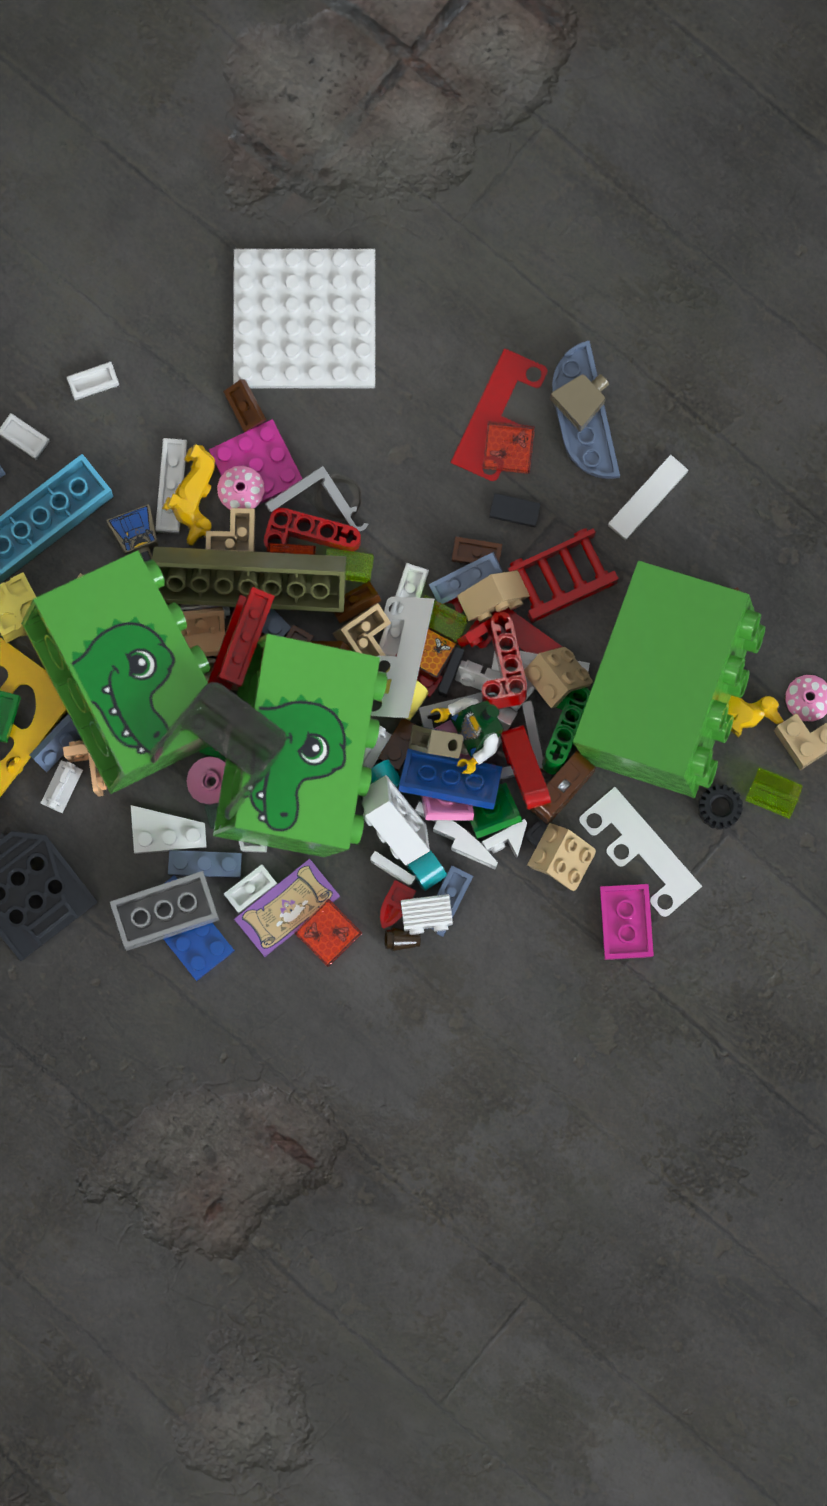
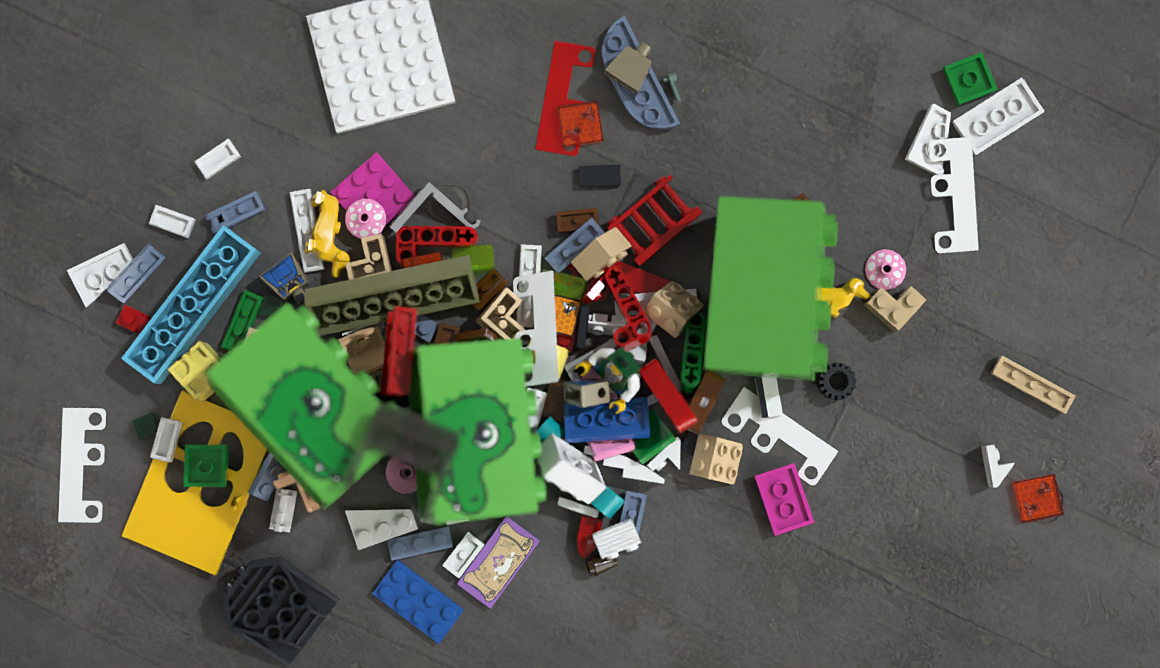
camera: 10 degrees left, 5 degrees up
light grey brick [110,871,219,951] -> none
reddish brown plate [223,379,266,432] -> none
clear red tile [294,899,363,967] -> none
white tile [608,455,688,541] -> none
clear neon green panel [745,768,803,819] -> none
none -> sand blue plate [205,191,266,235]
none -> green tile [221,290,265,351]
none -> clear green tile [259,294,285,317]
none -> sand green piece [663,72,681,102]
none -> white tile [755,377,783,419]

